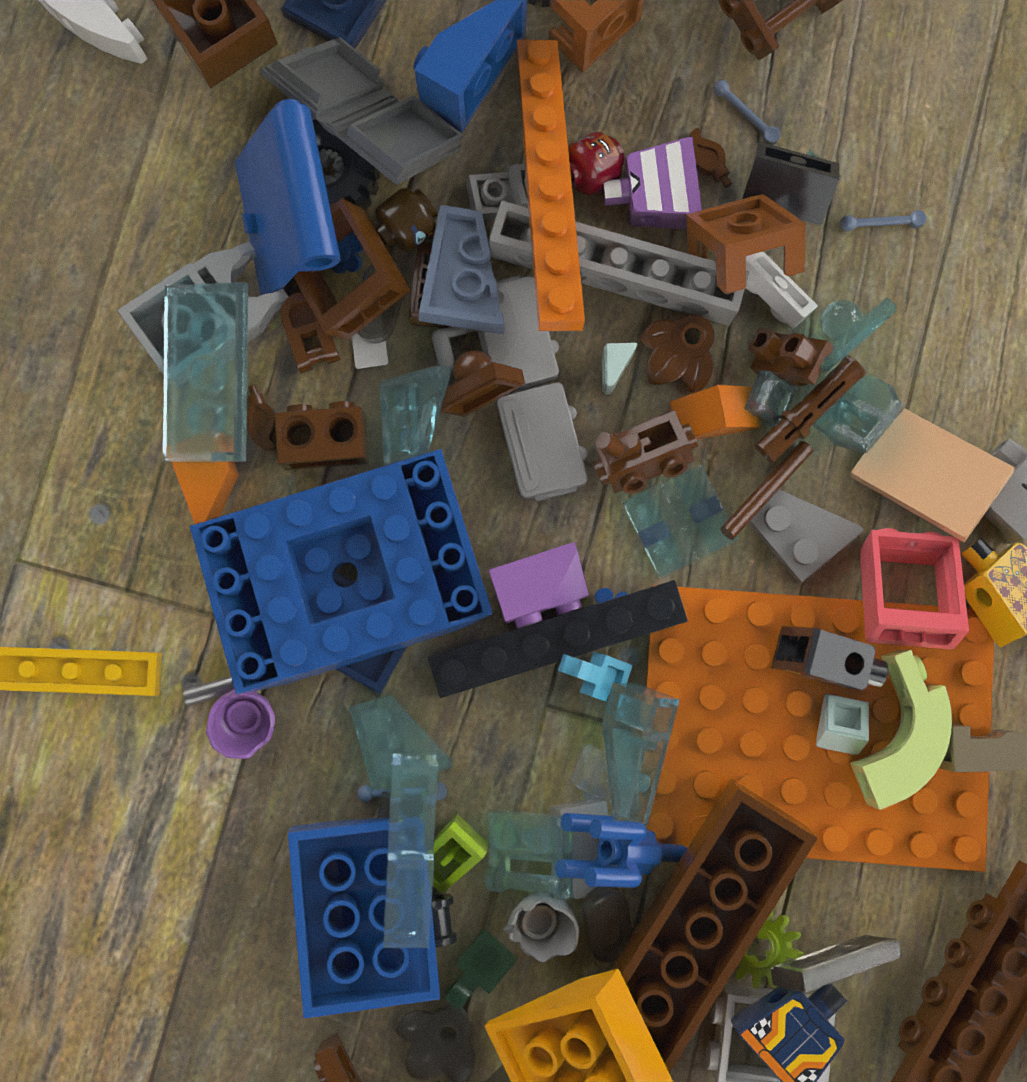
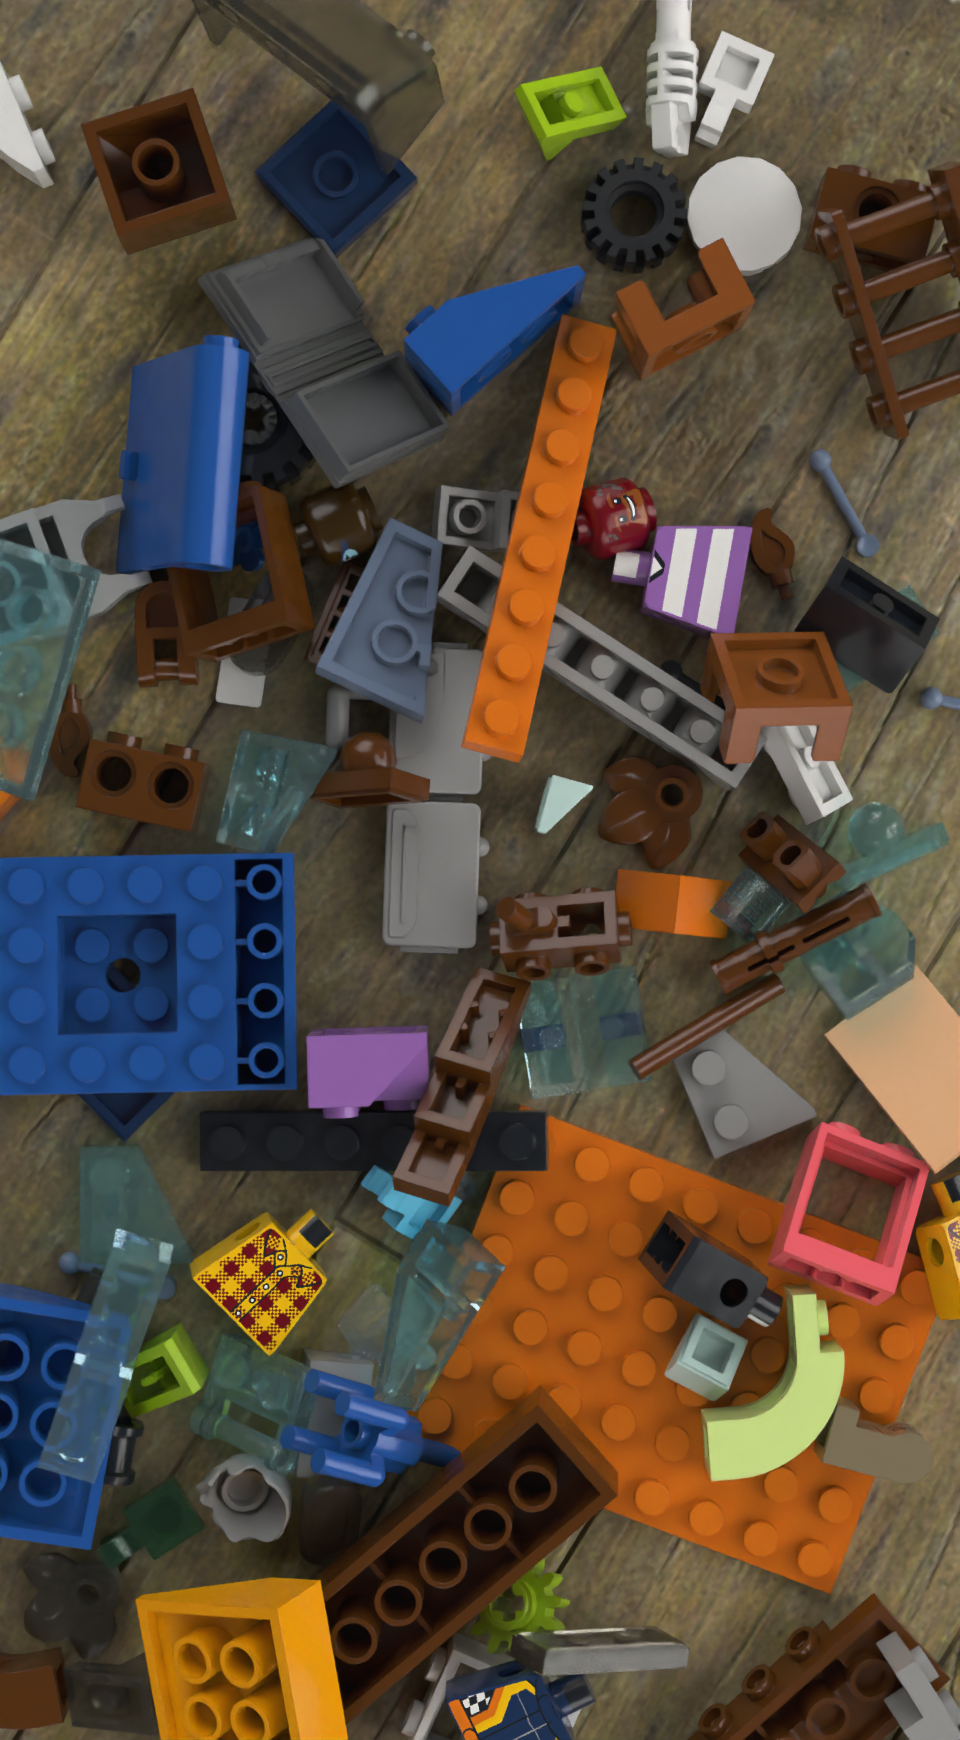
camera: 15 degrees right, 5 degrees up
none -> torso [189,1208,335,1356]
none -> reddish brown slope [392,967,531,1207]

